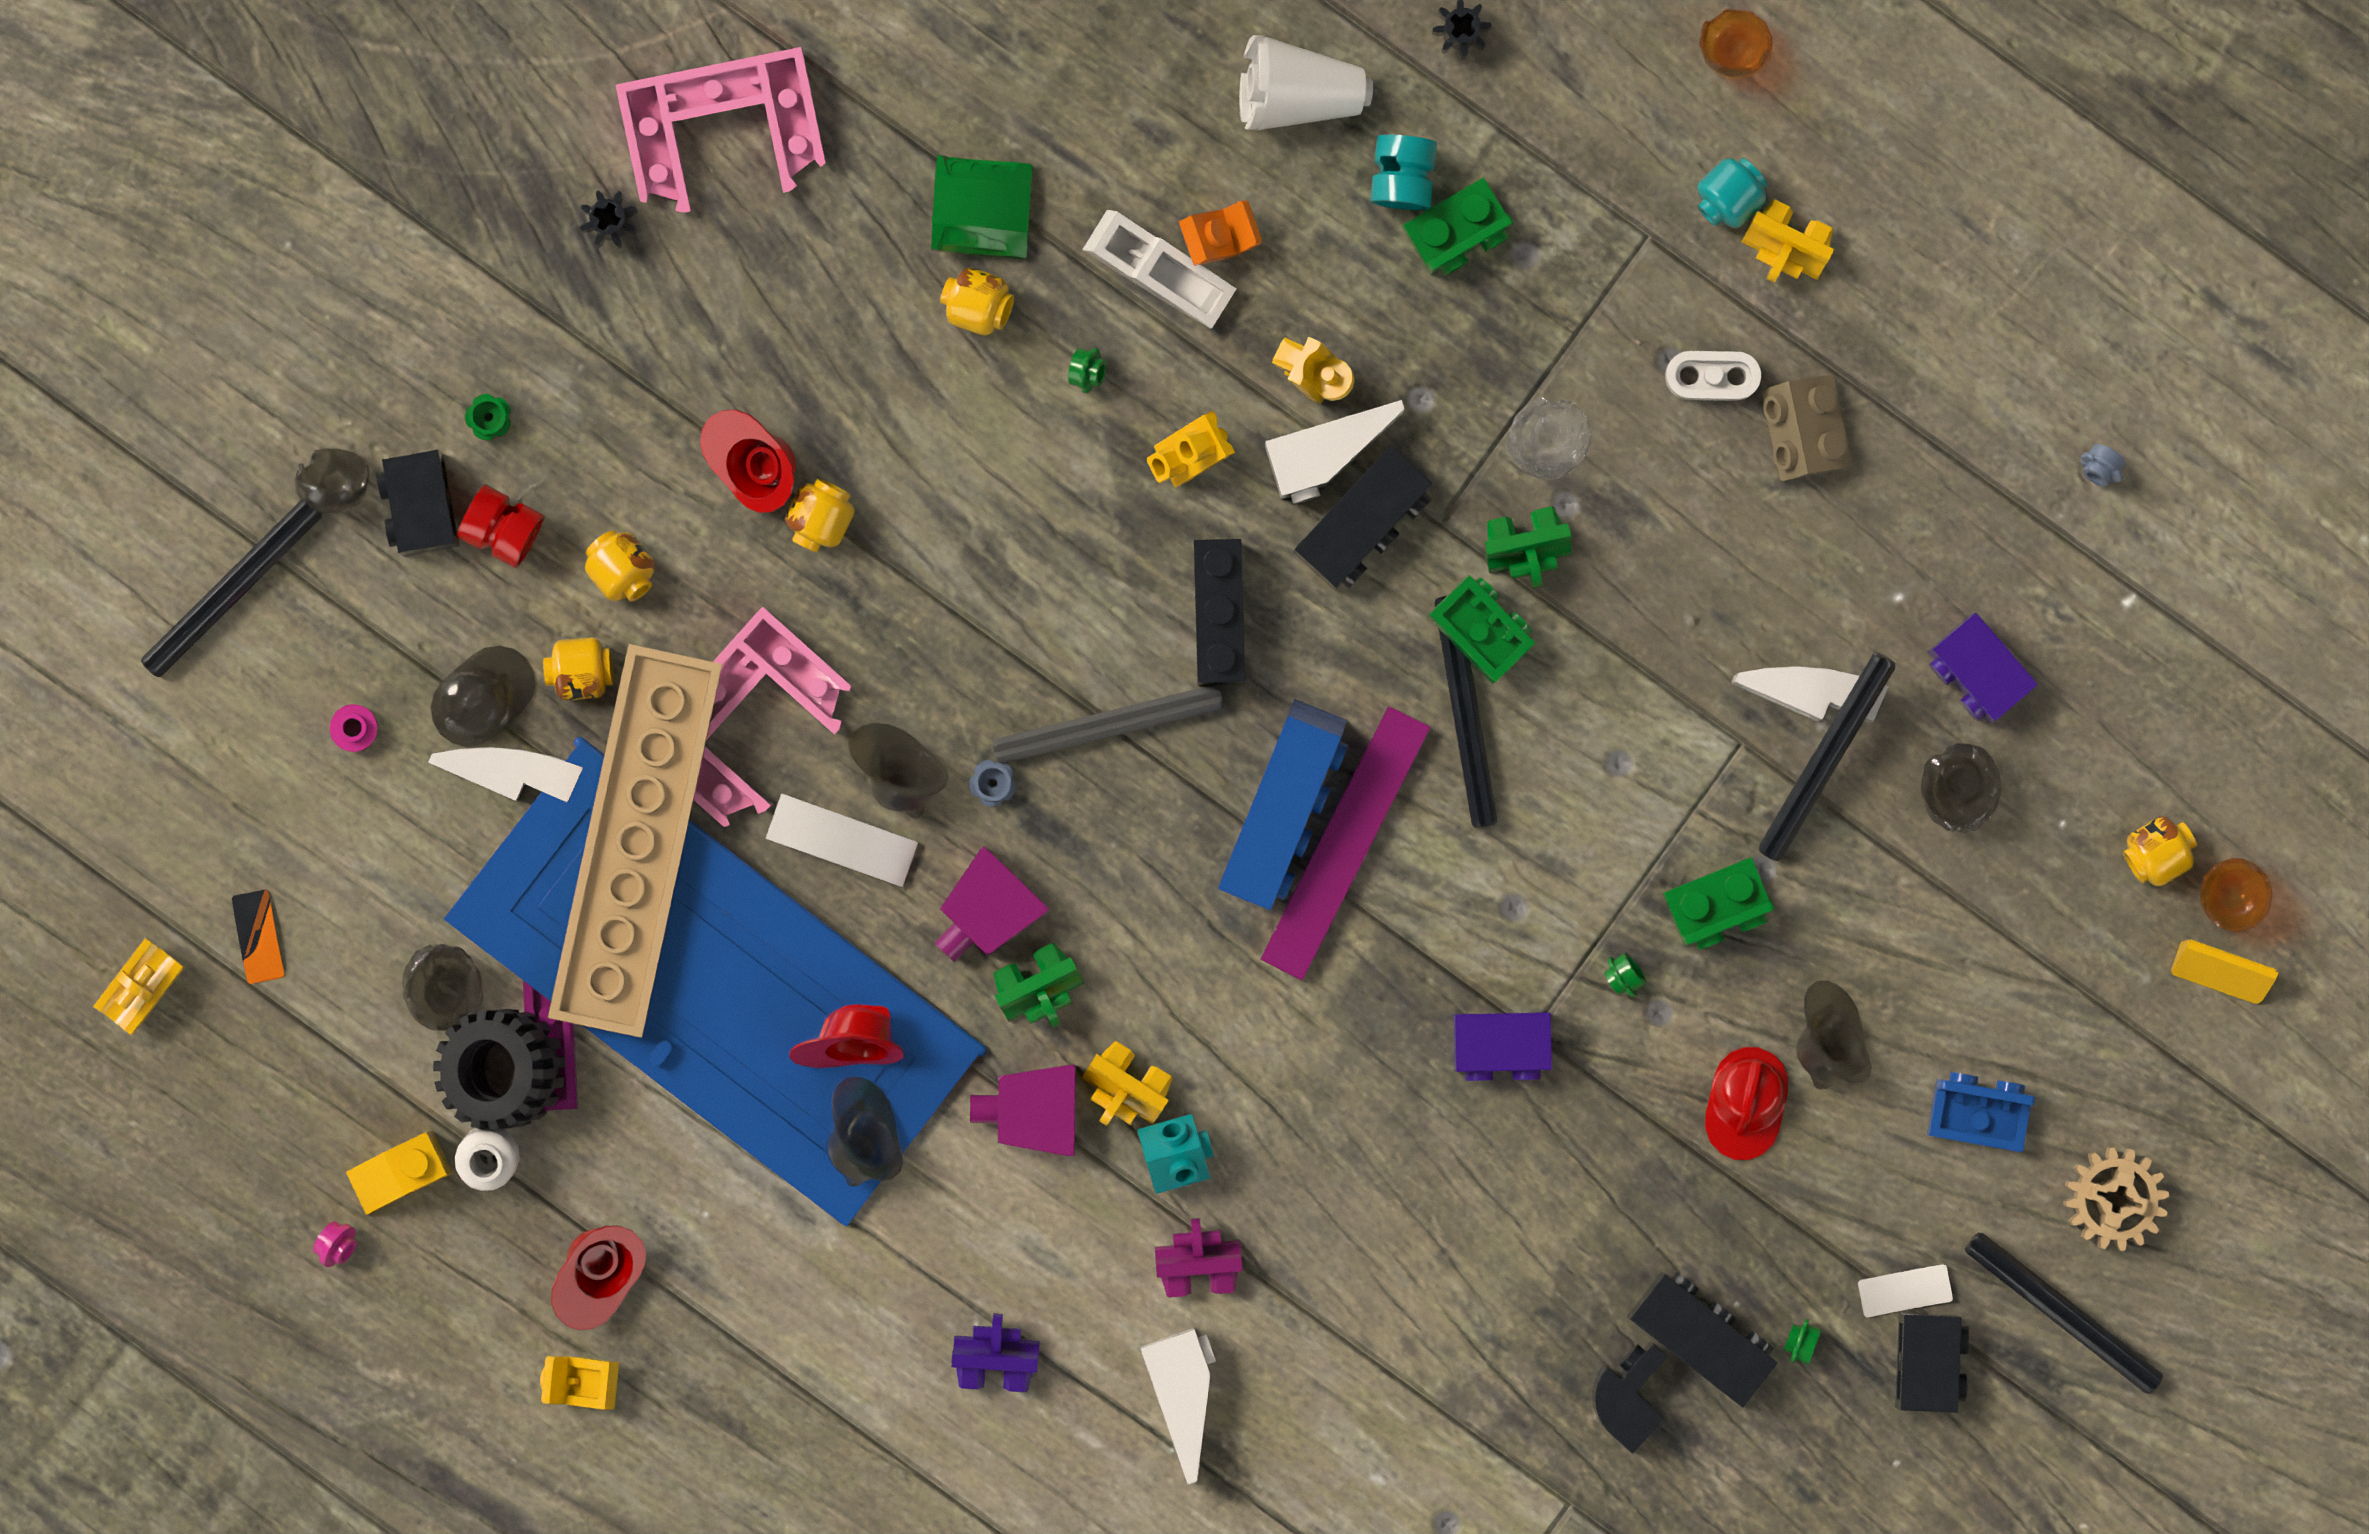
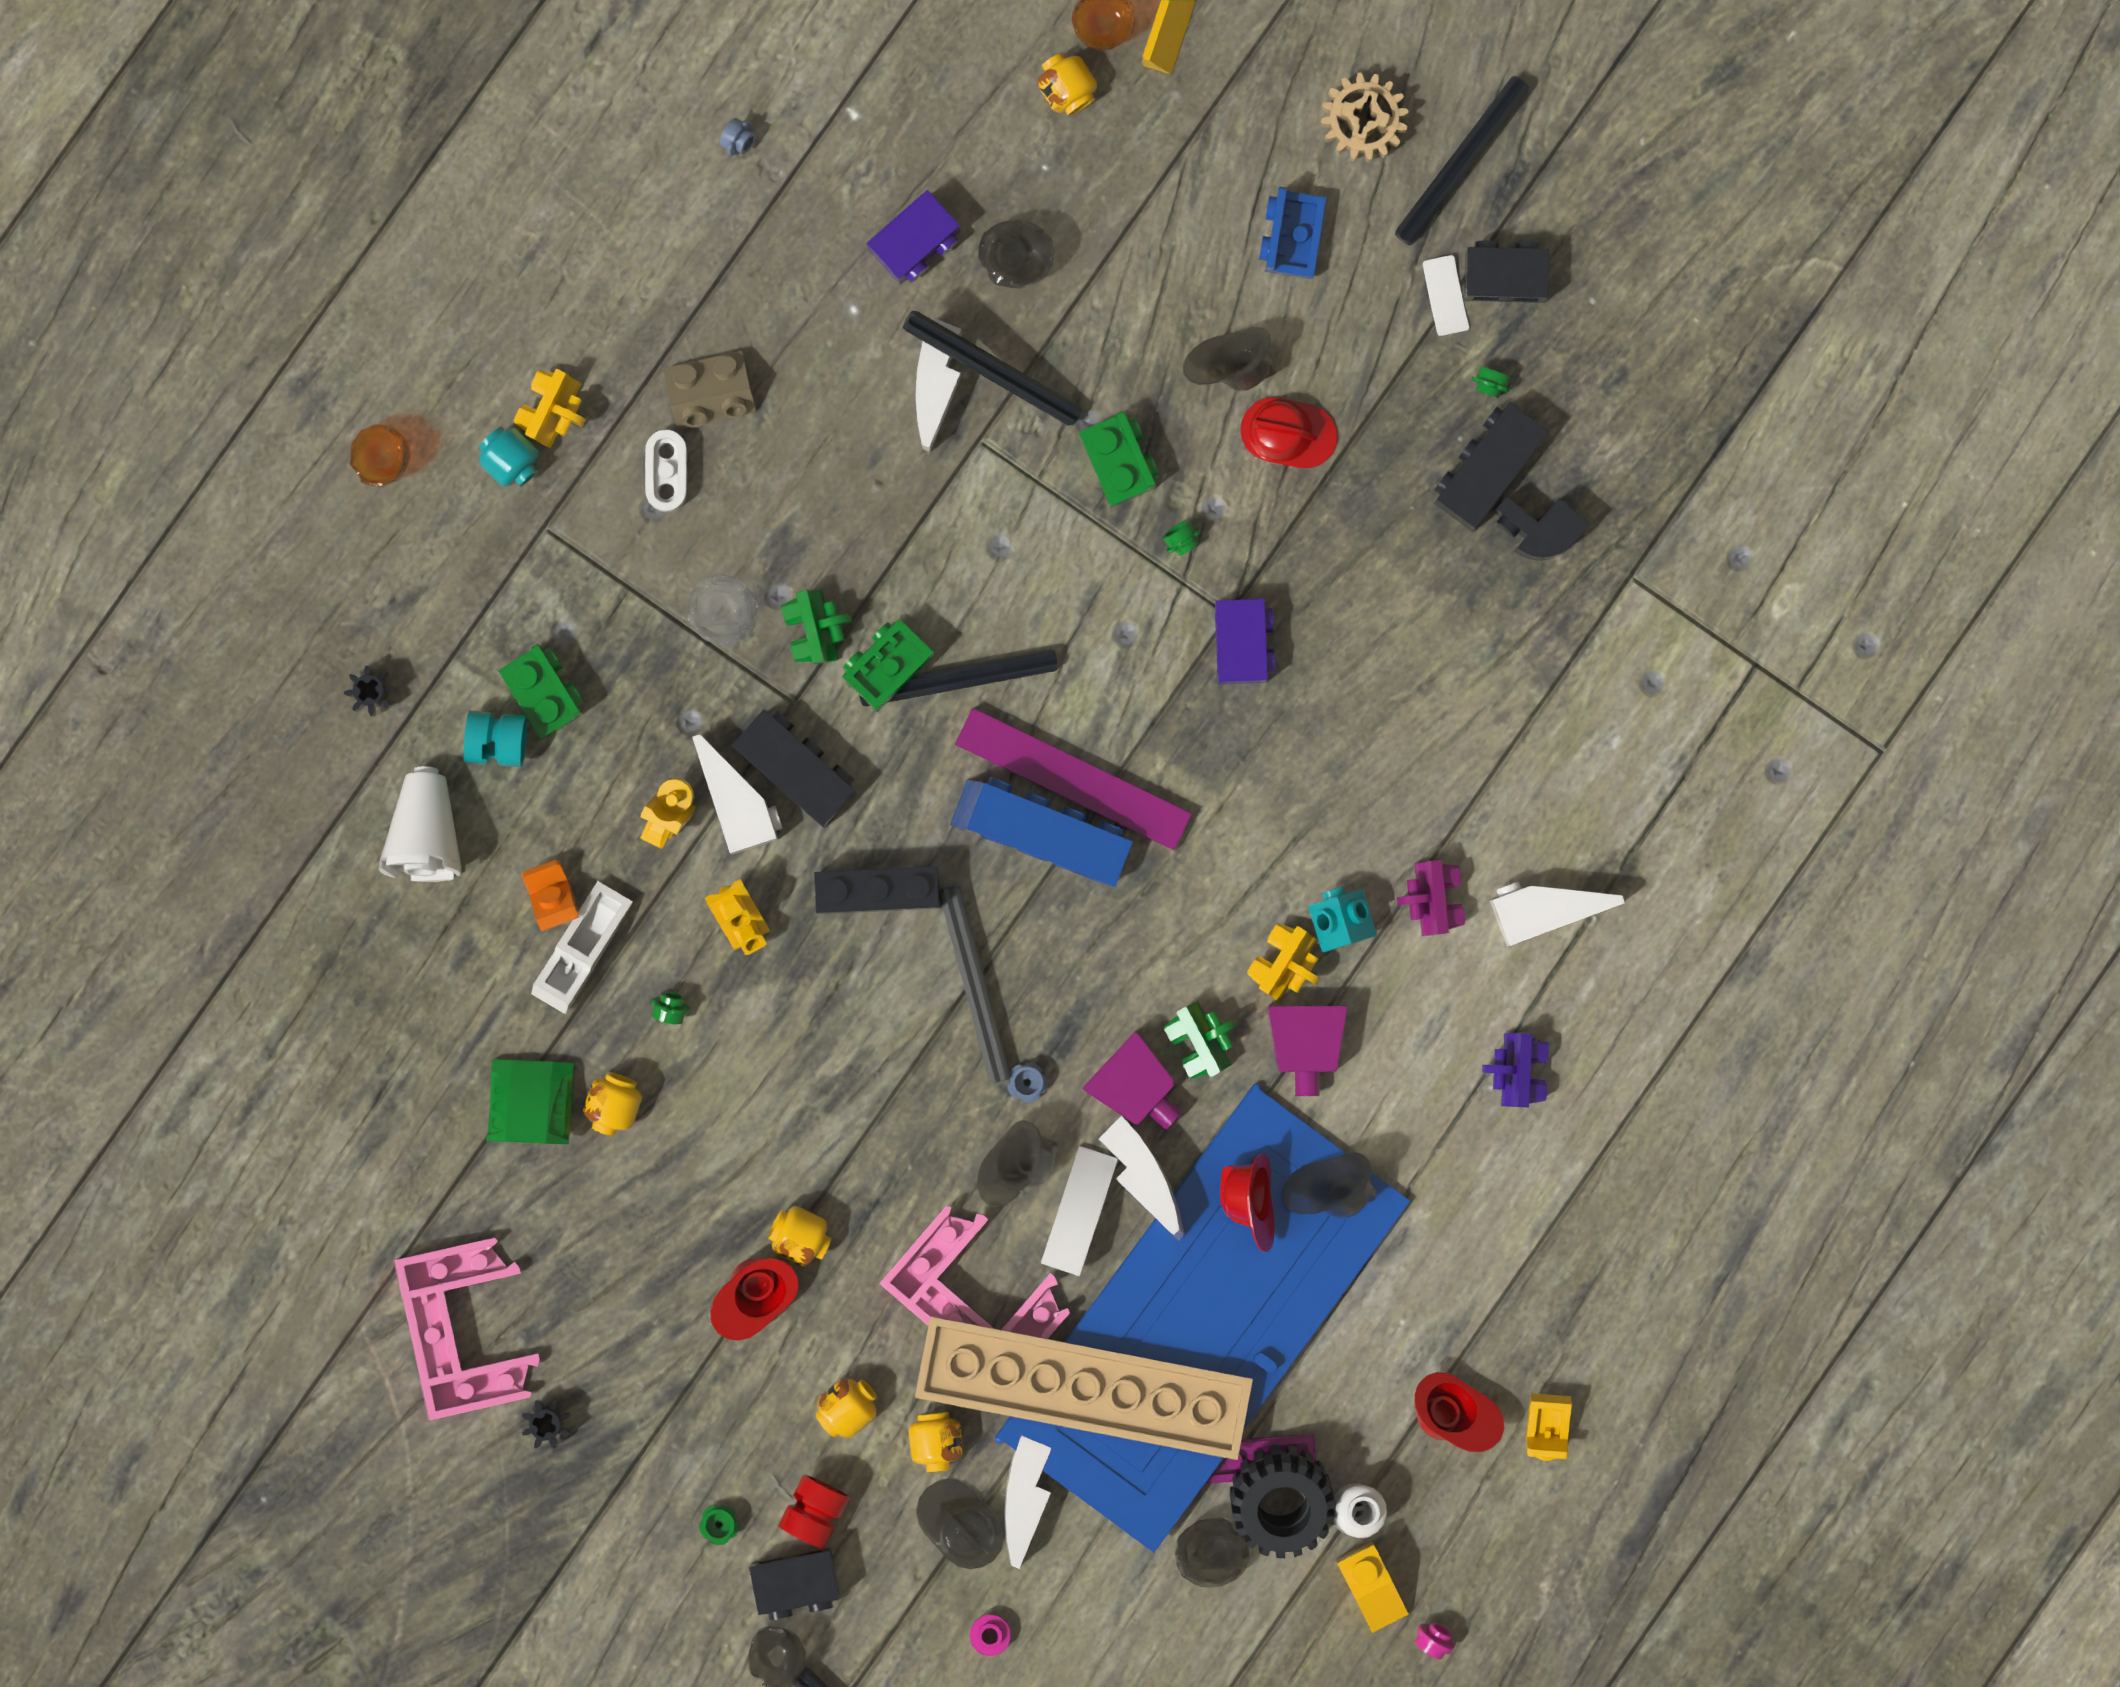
camera: 85 degrees left, 0 degrees up
none -> white slope [1099,1116,1184,1240]

